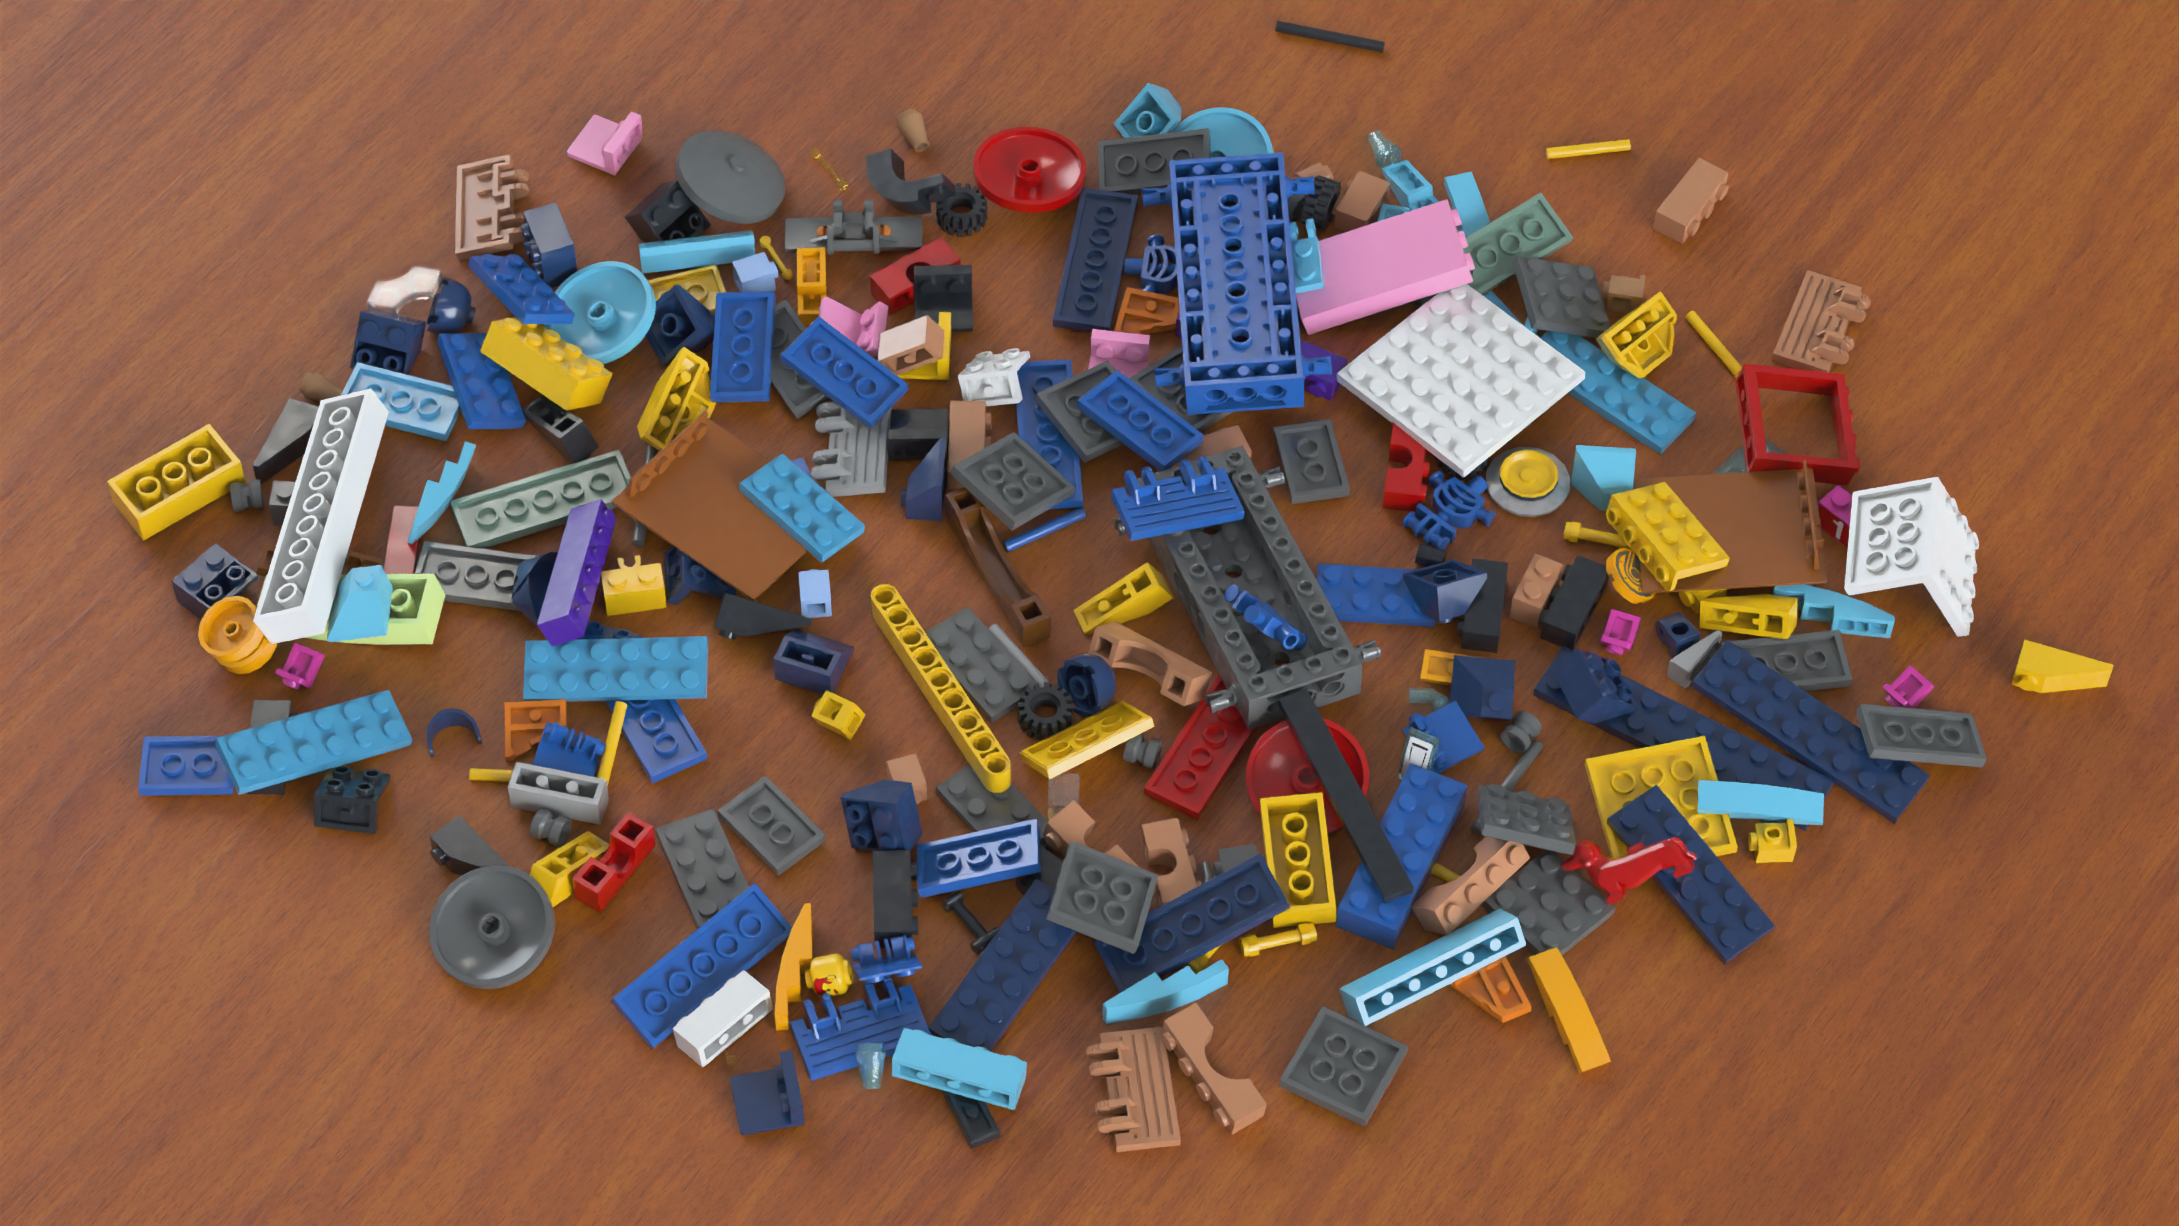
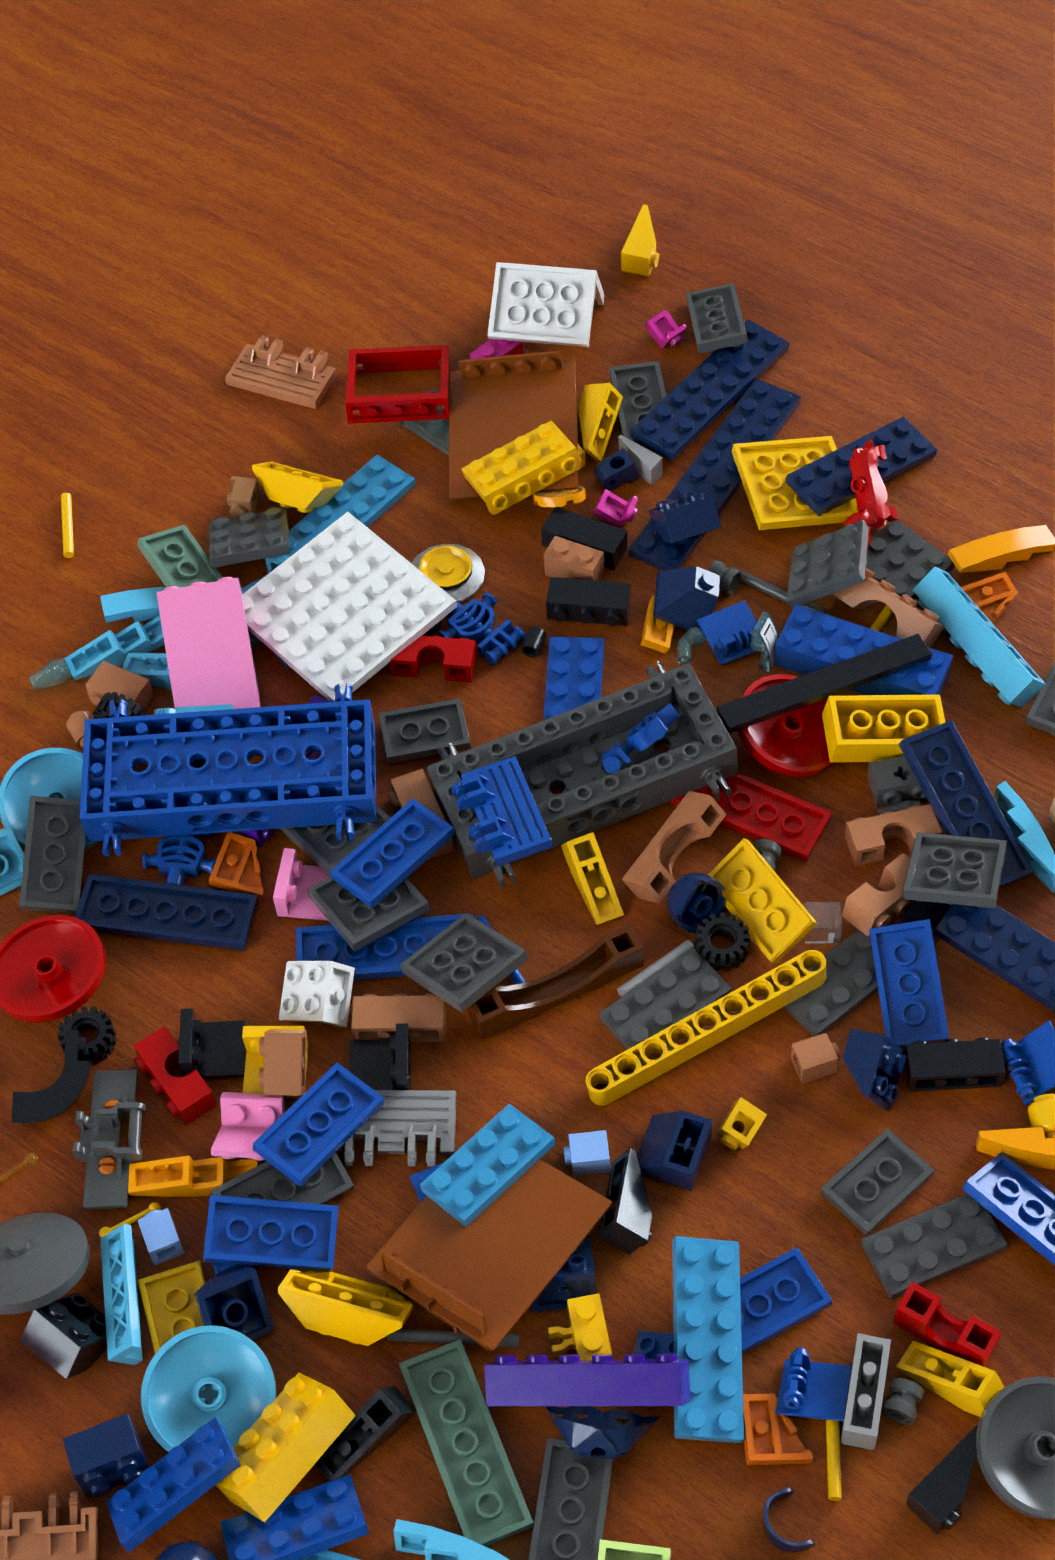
camera: 85 degrees left, 0 degrees up
yellow bar [597,701,627,787] -> none
dark blue slope [901,438,947,521] -> none
black piece [943,890,999,954] -> none
dark blue slope [1403,560,1487,623] -> none
yellow bar [1563,521,1633,551] -> none
medium azure slope [1571,445,1636,511] -> none
nougat brick [1653,158,1729,244] -> none
yellow bar [1685,311,1742,378] -> none
medium azure slope [1698,780,1824,825] -> none
yellow brick [1748,819,1797,863] -> none
medium azure slope [1772,584,1895,638] -> none

